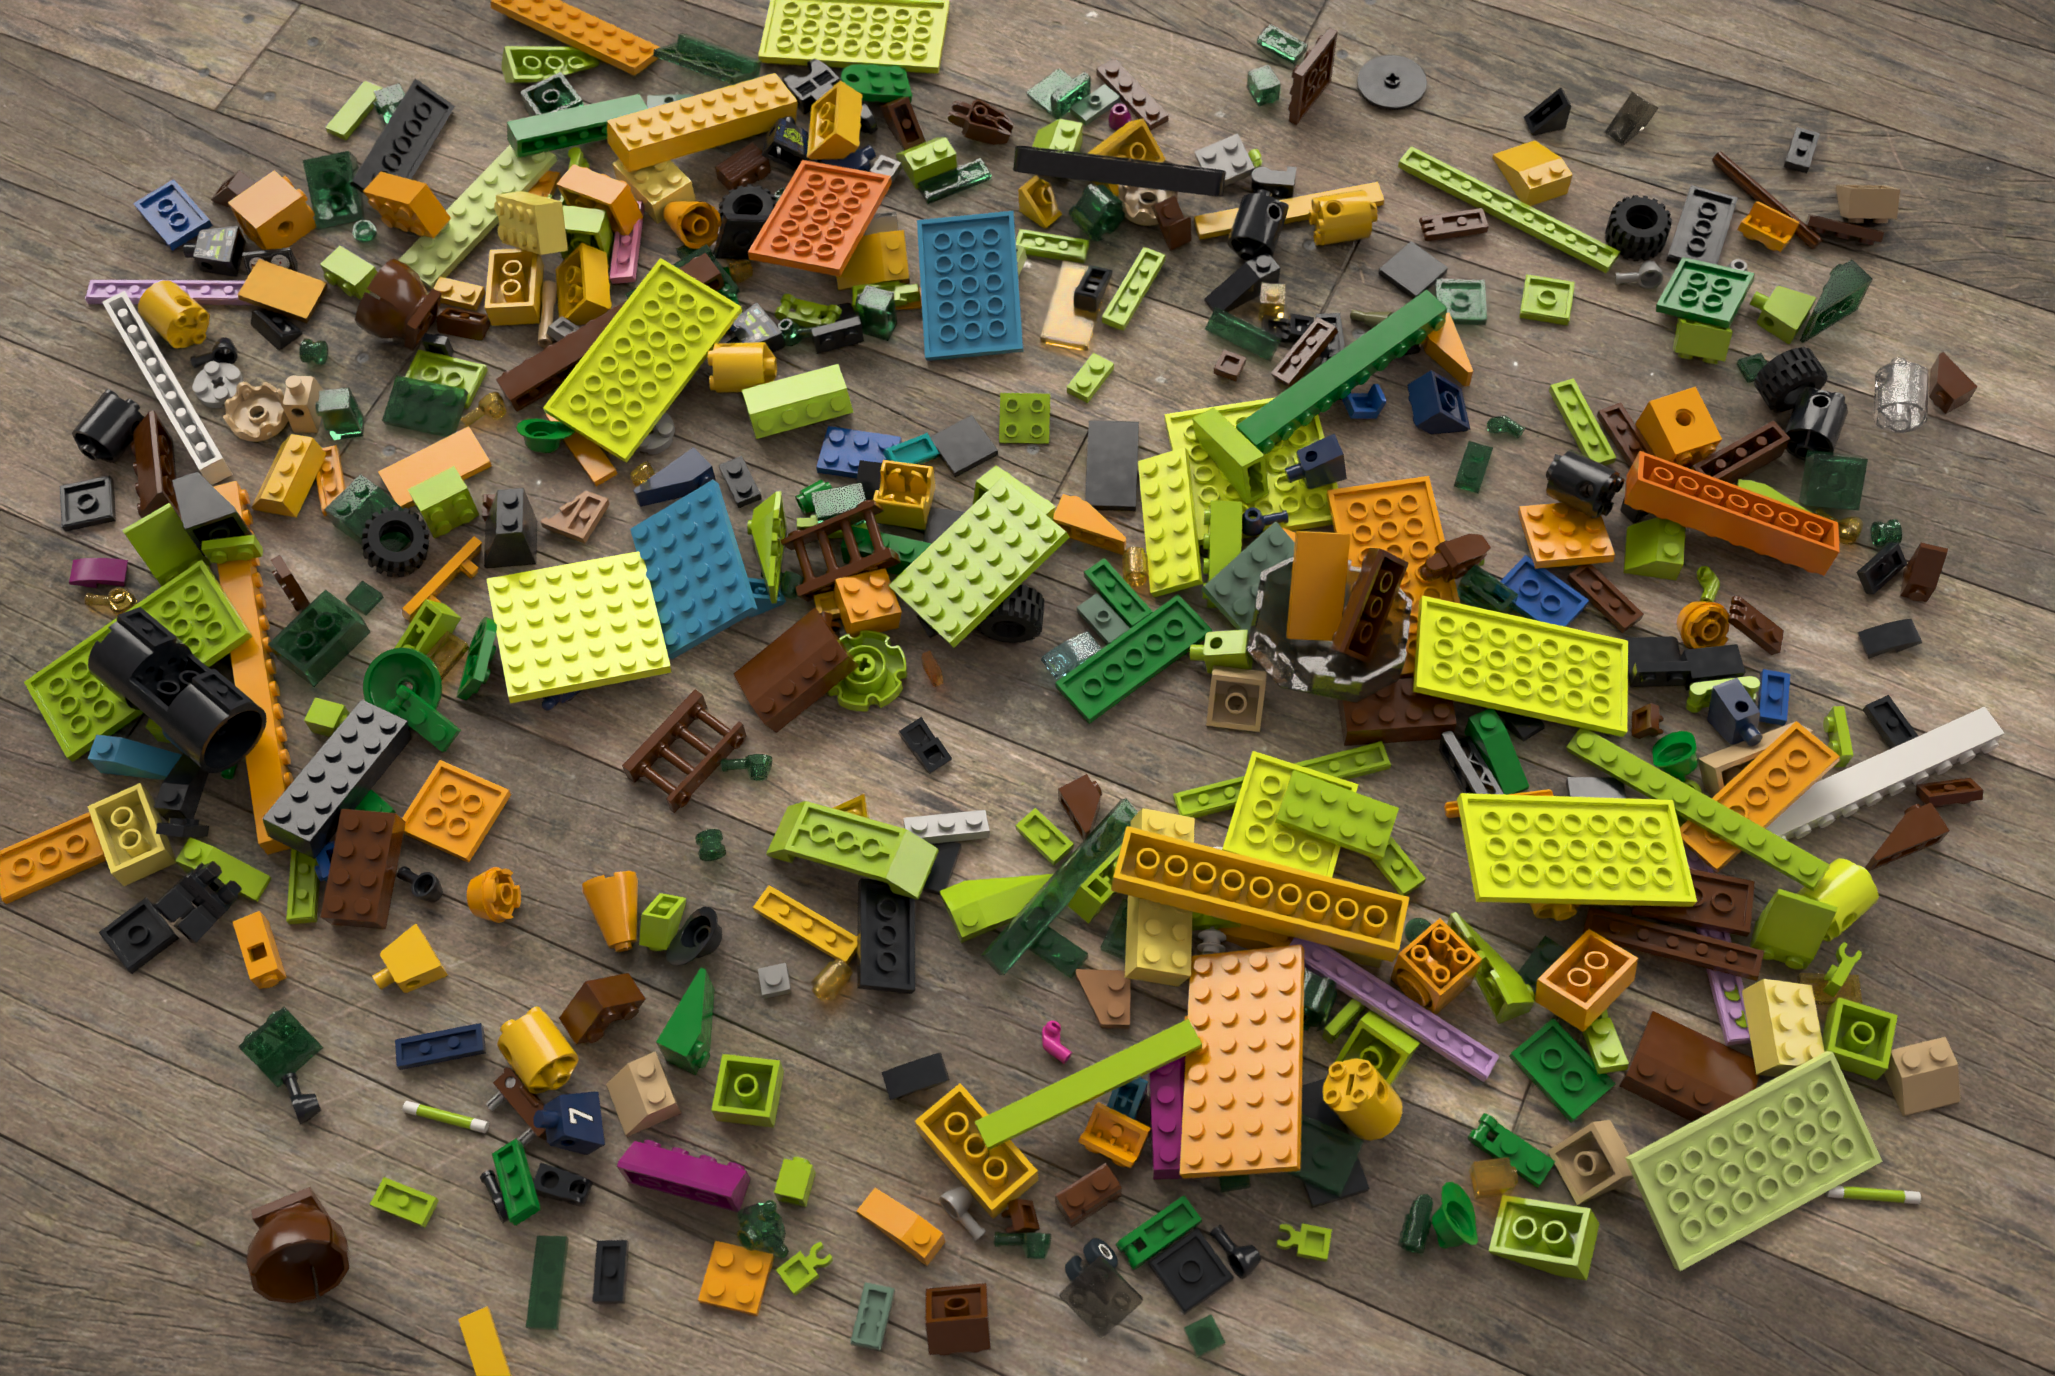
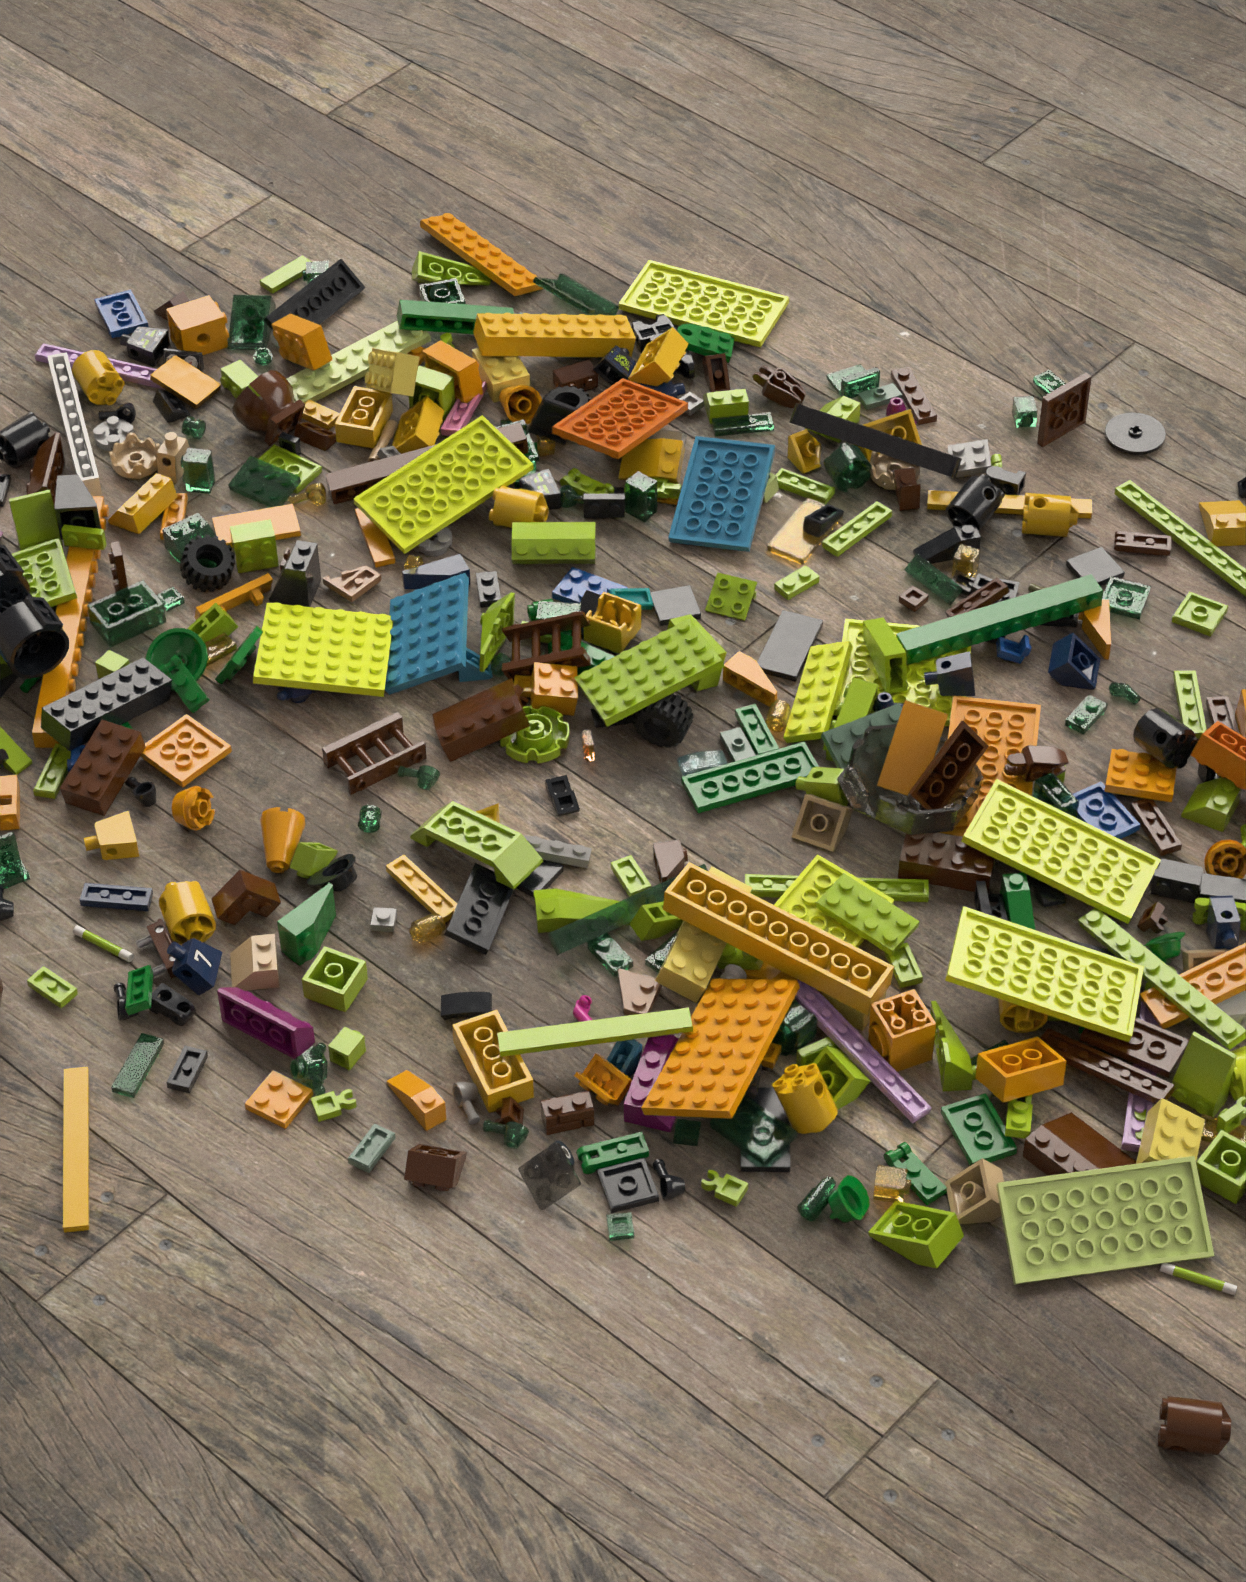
camera: 15 degrees right, 15 degrees down
green piece [516,419,575,453] -> none

